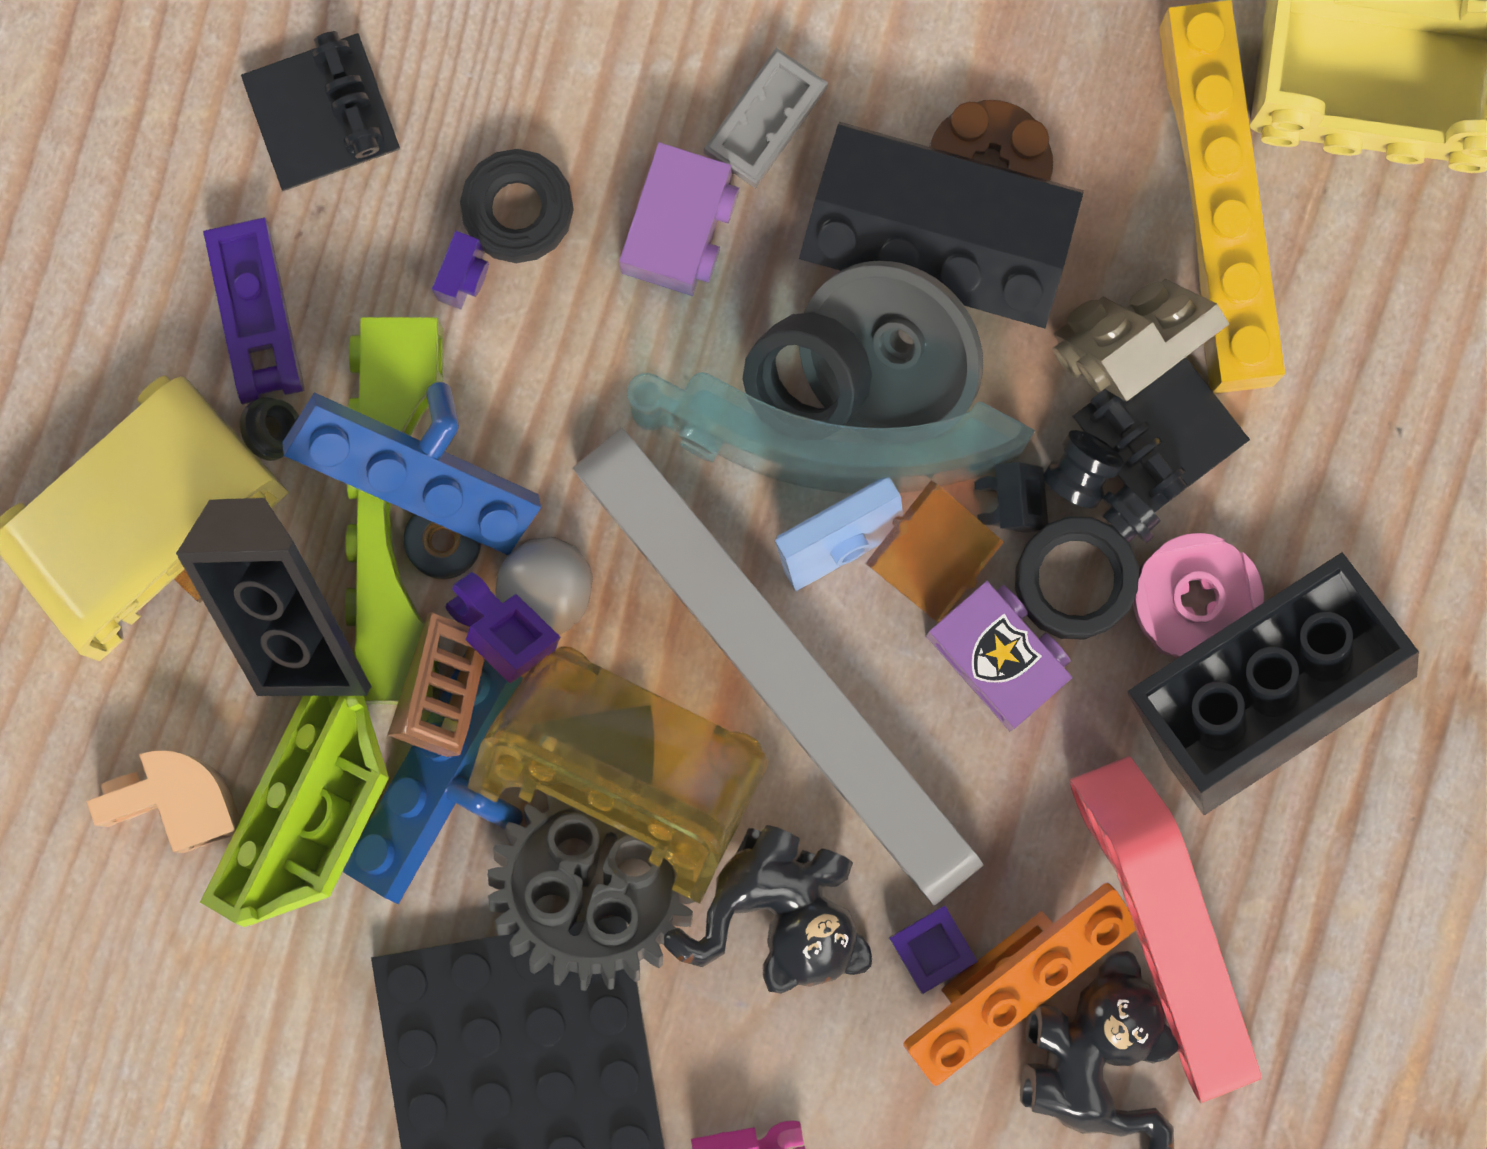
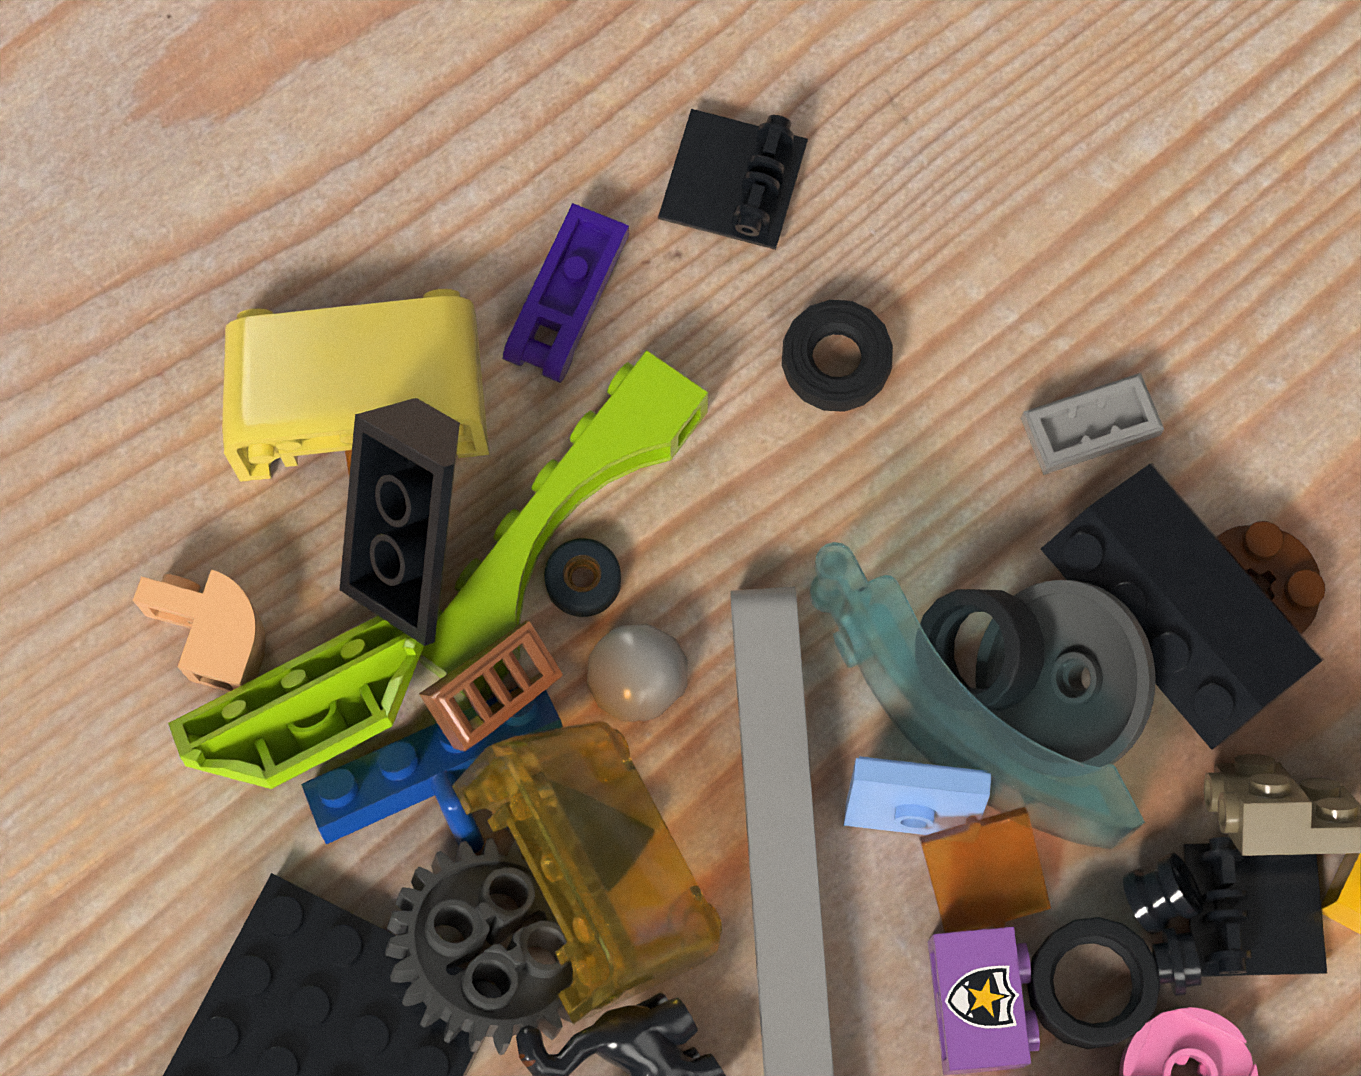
camera: 35 degrees right, 10 degrees down
black plate [240,397,299,461] -> none
blue plate [282,382,541,555] -> none
dark purple plate [432,230,489,309] -> none
dark purple plate [445,572,561,684] -> none
medium lavender brick [619,142,740,296] -> none
black tile [974,462,1048,533] -> none

